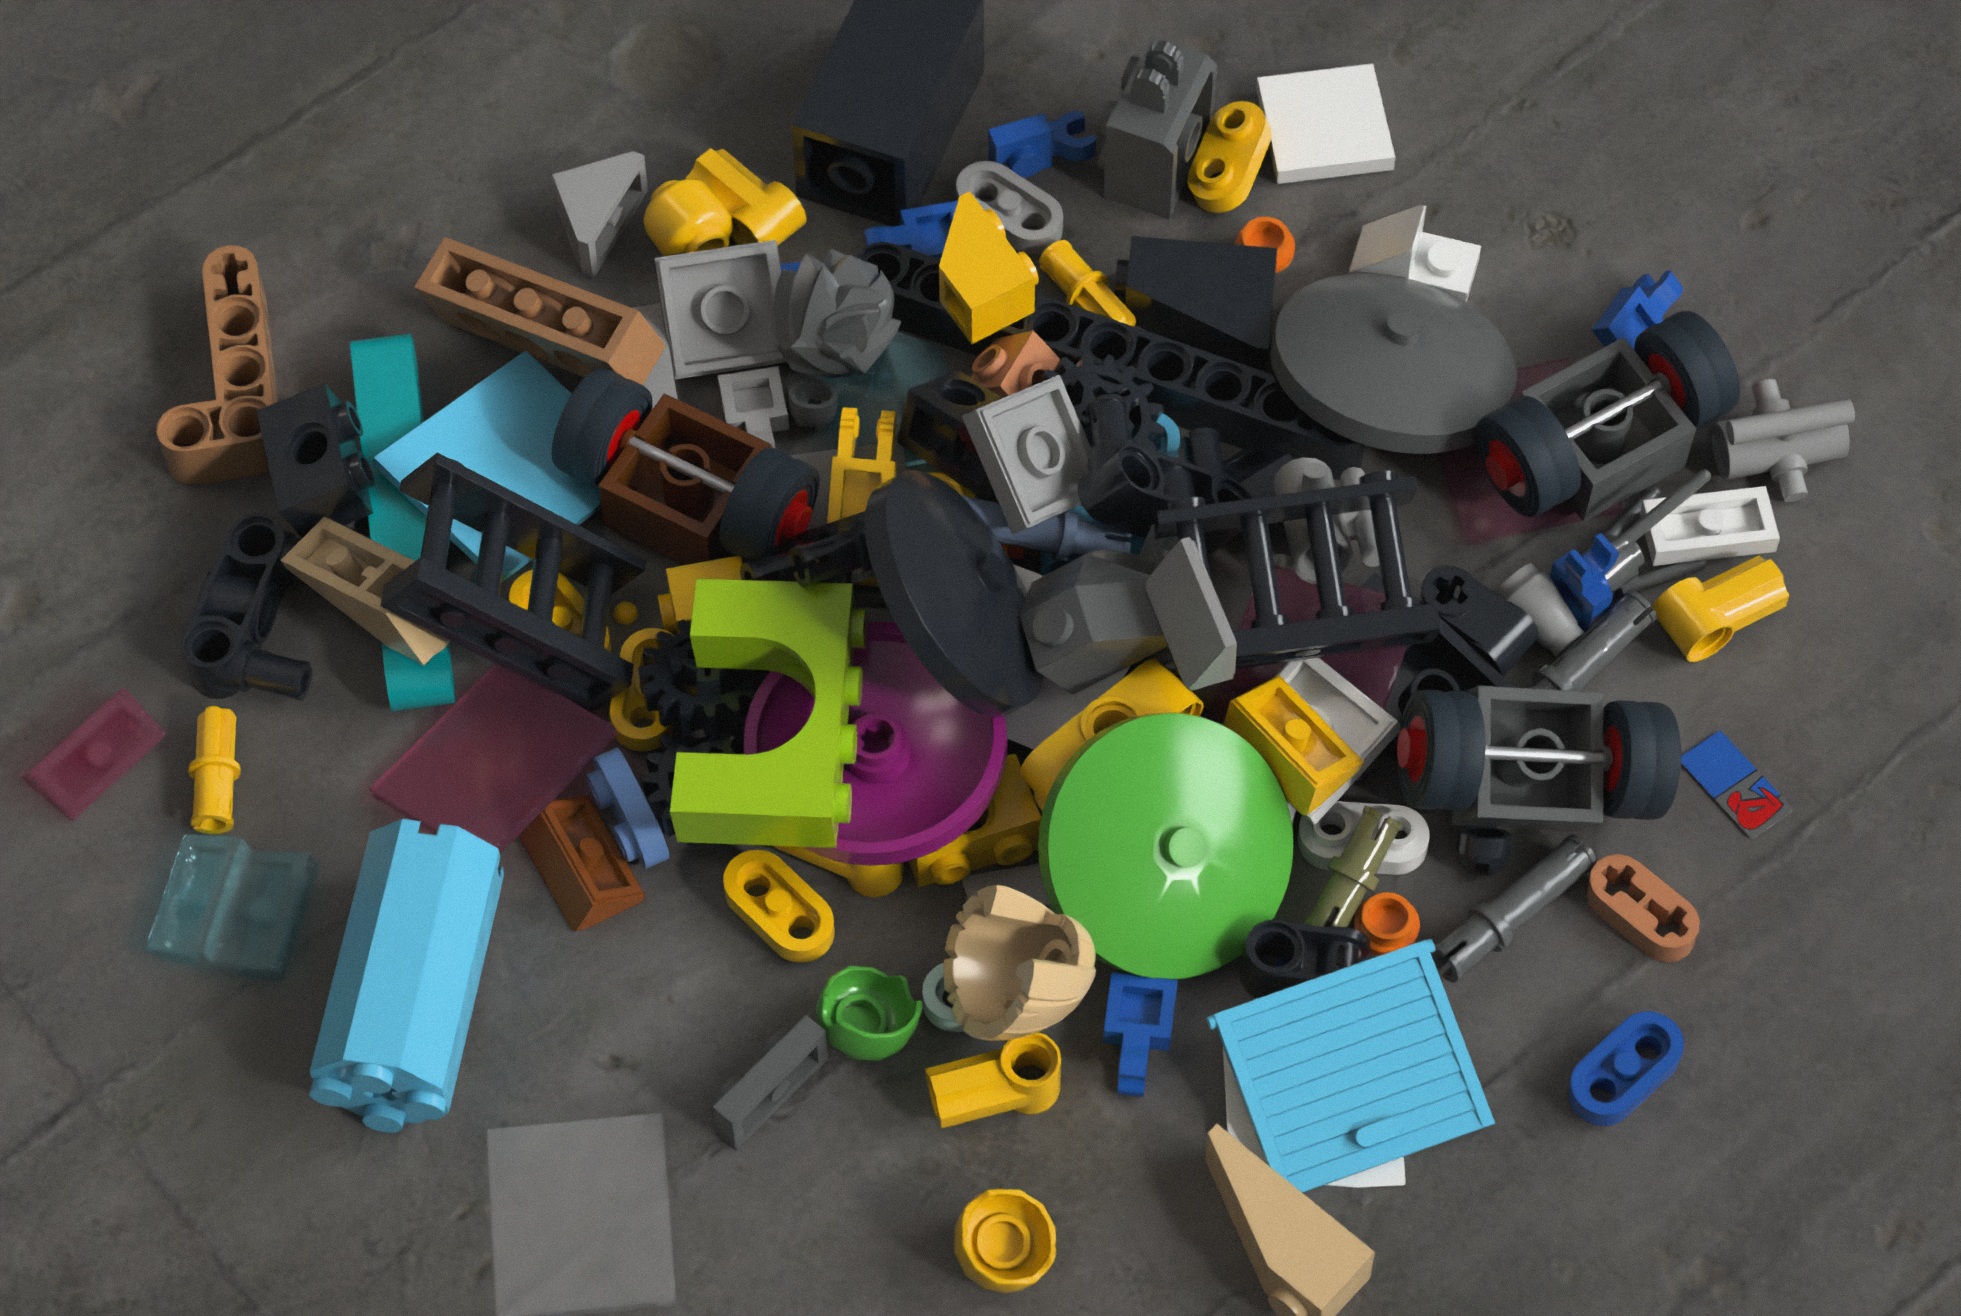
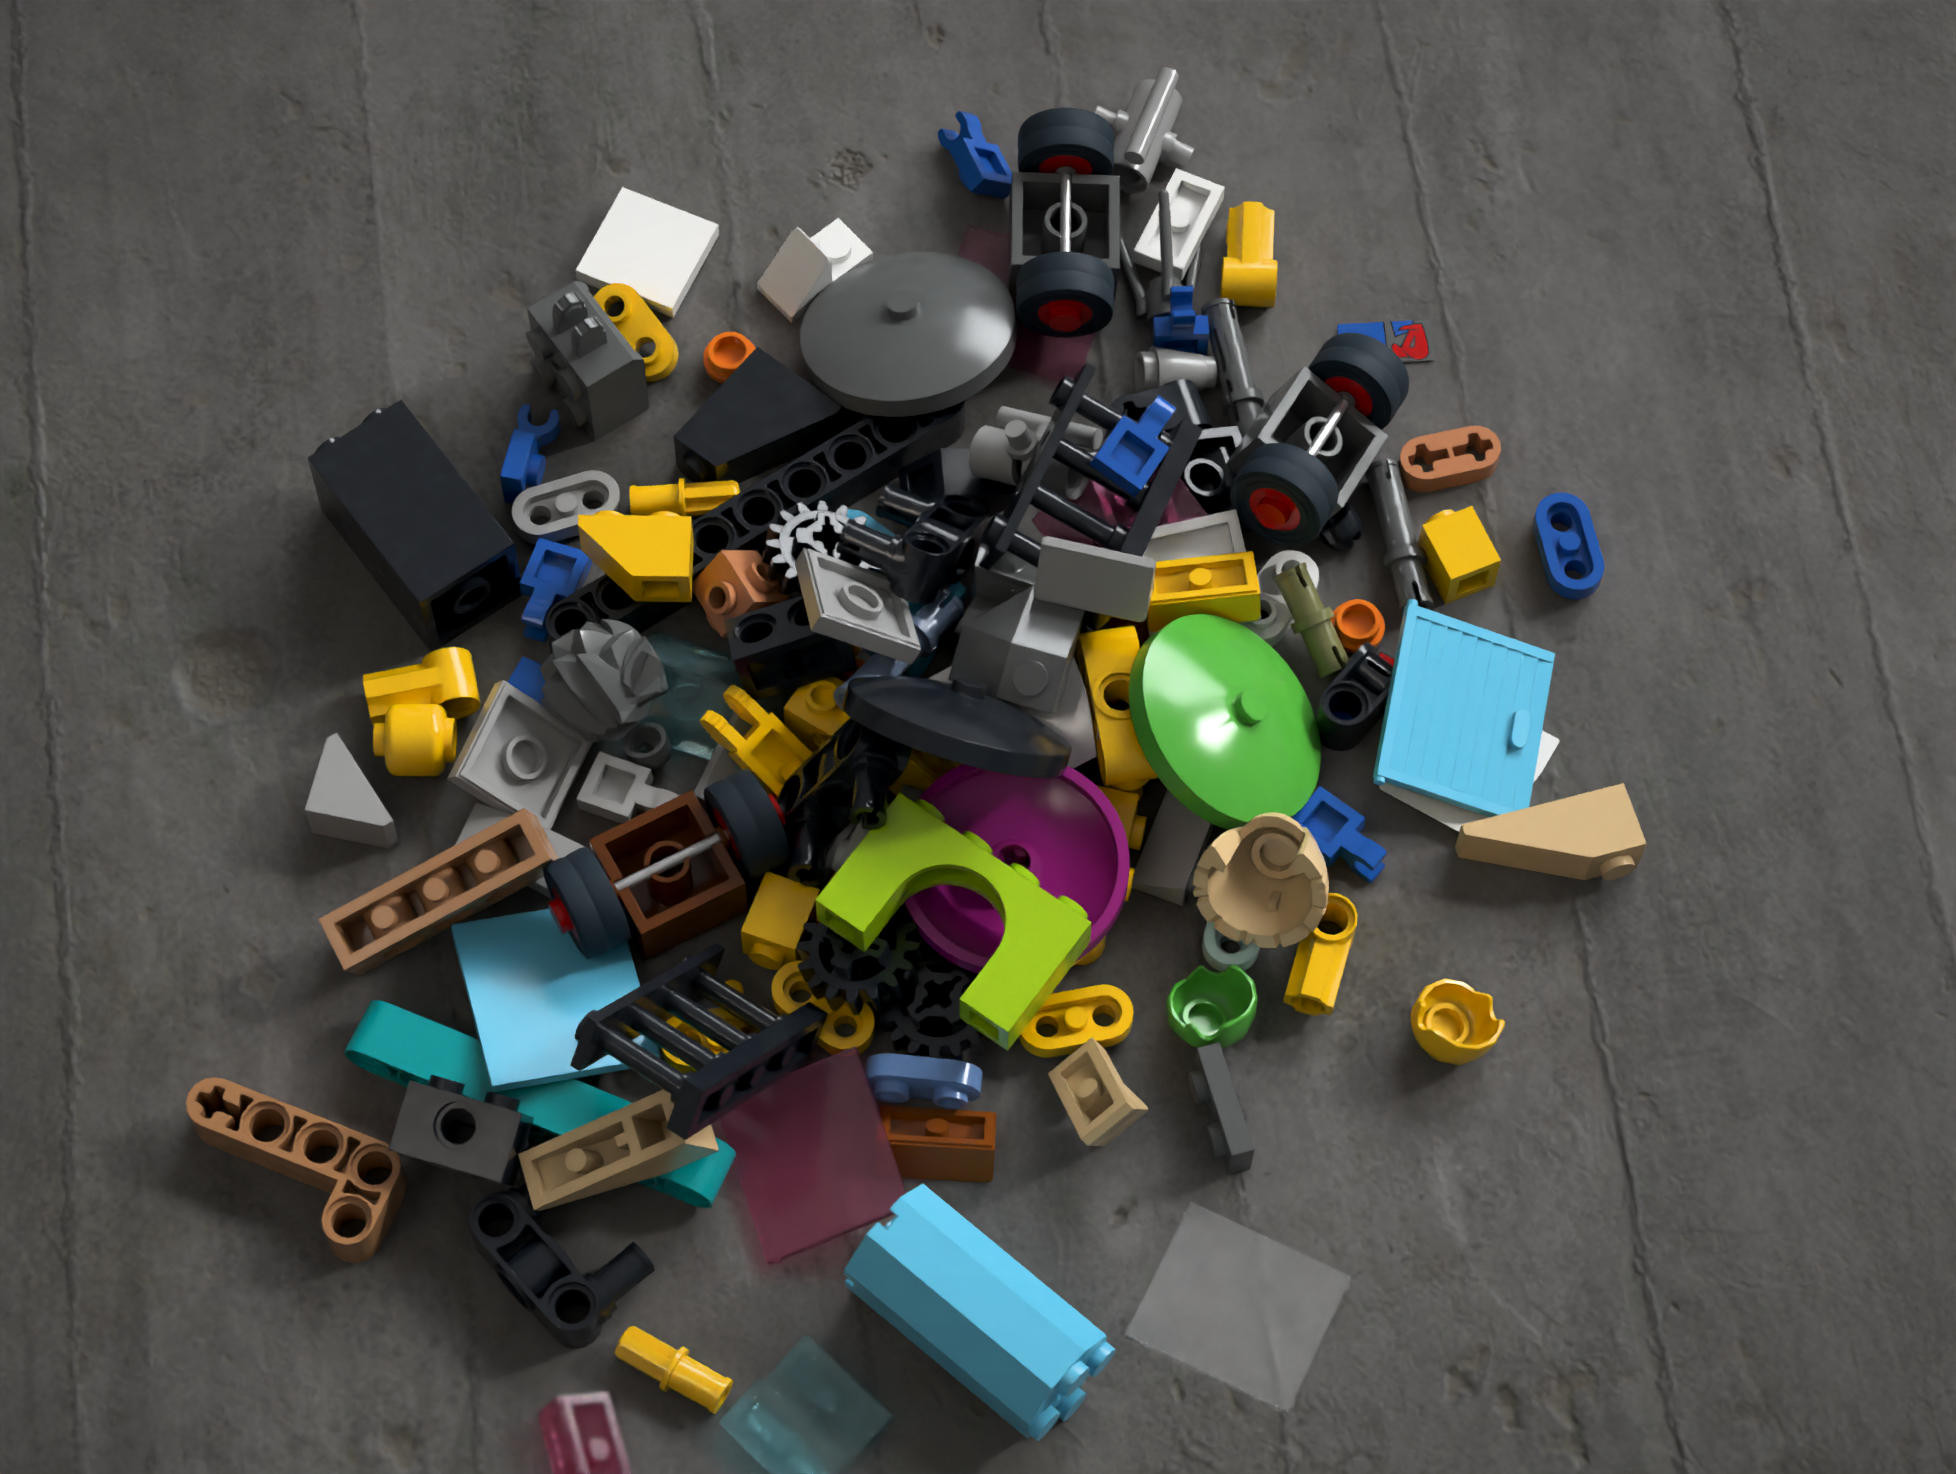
camera: 60 degrees left, 5 degrees up
none -> tan slope [1048,1037,1149,1146]
none -> blue plate [1089,395,1176,498]
none -> yellow brick [1418,506,1501,604]

